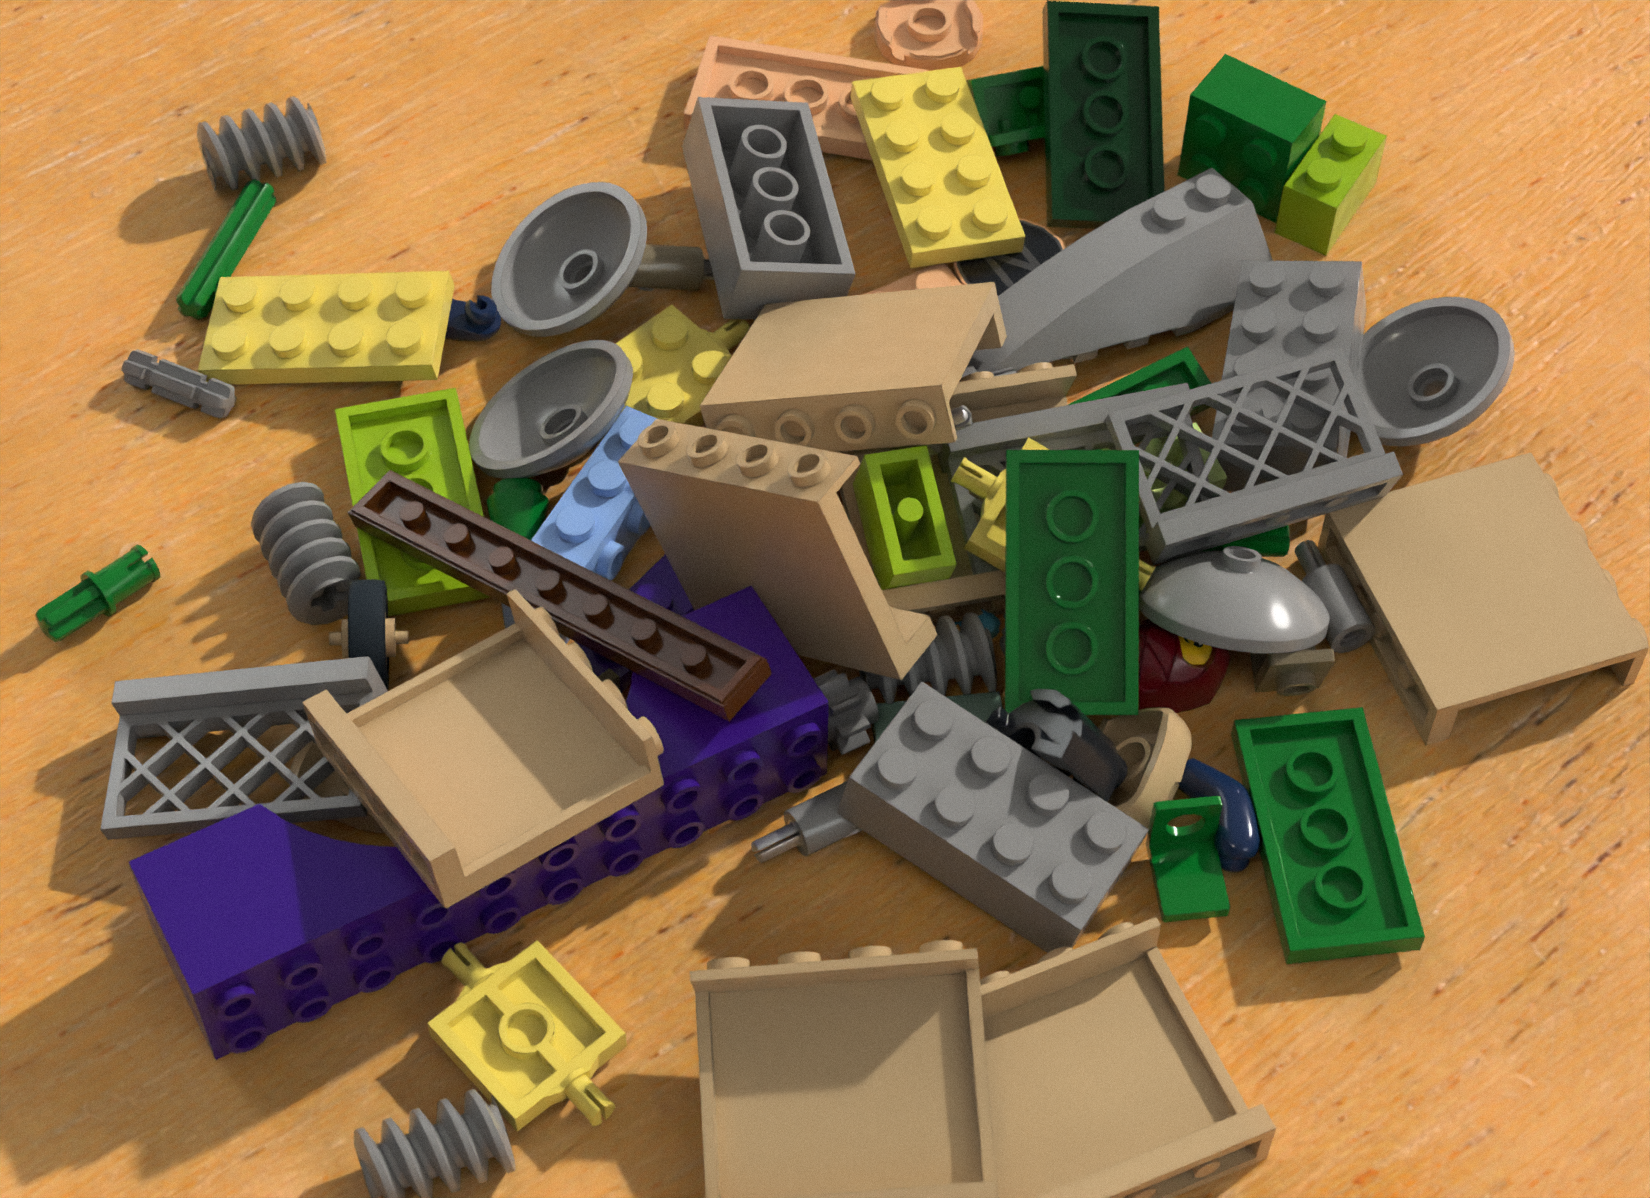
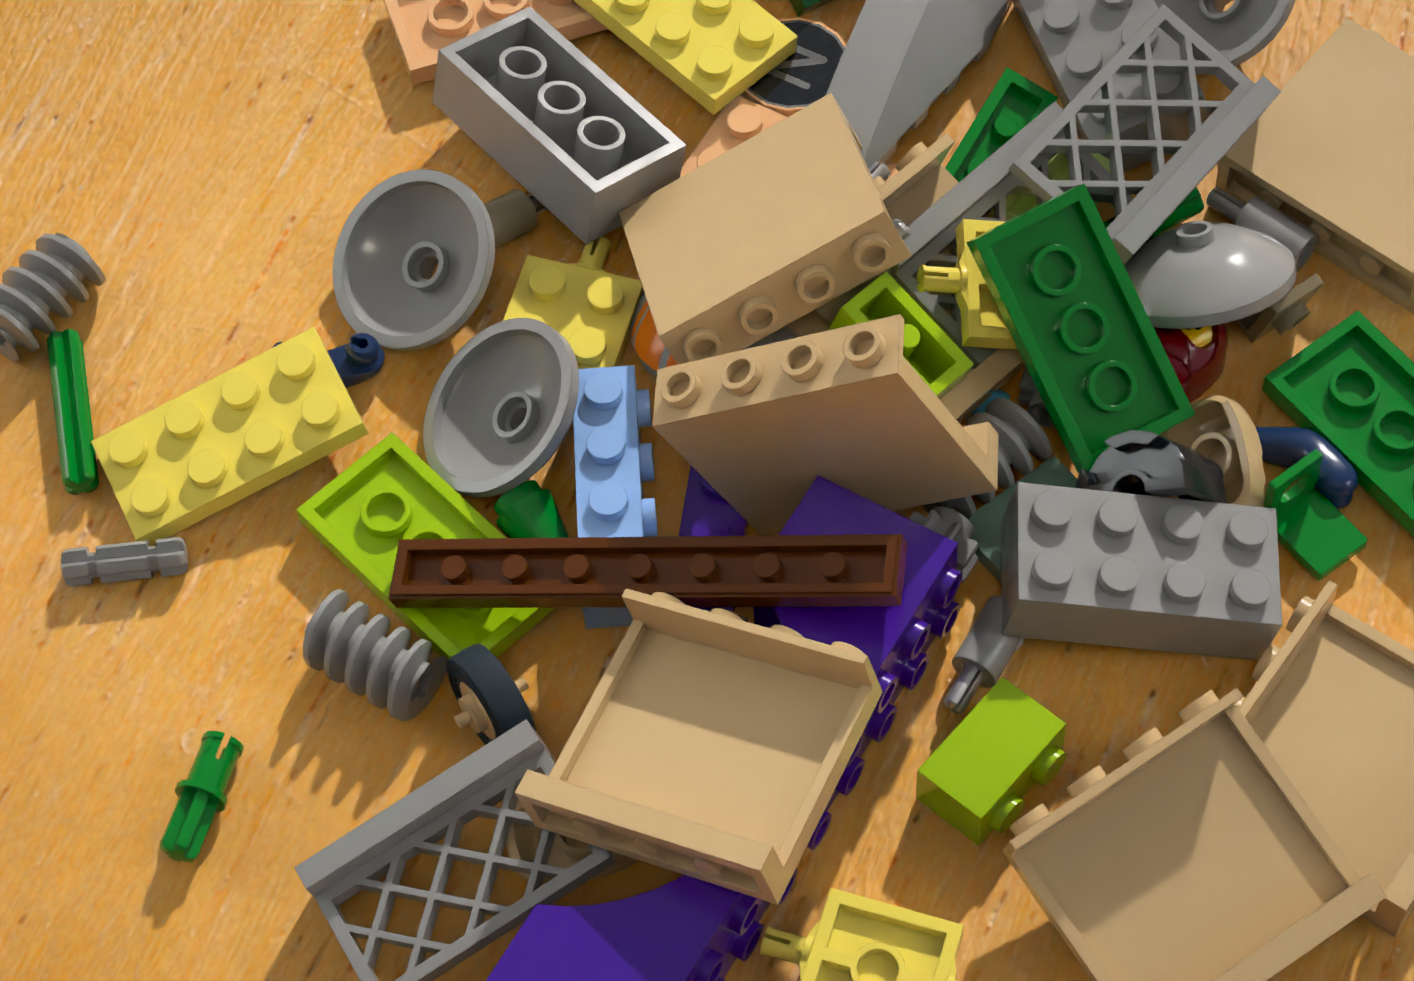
camera: 25 degrees left, 5 degrees up
none -> lime brick [916,677,1067,846]

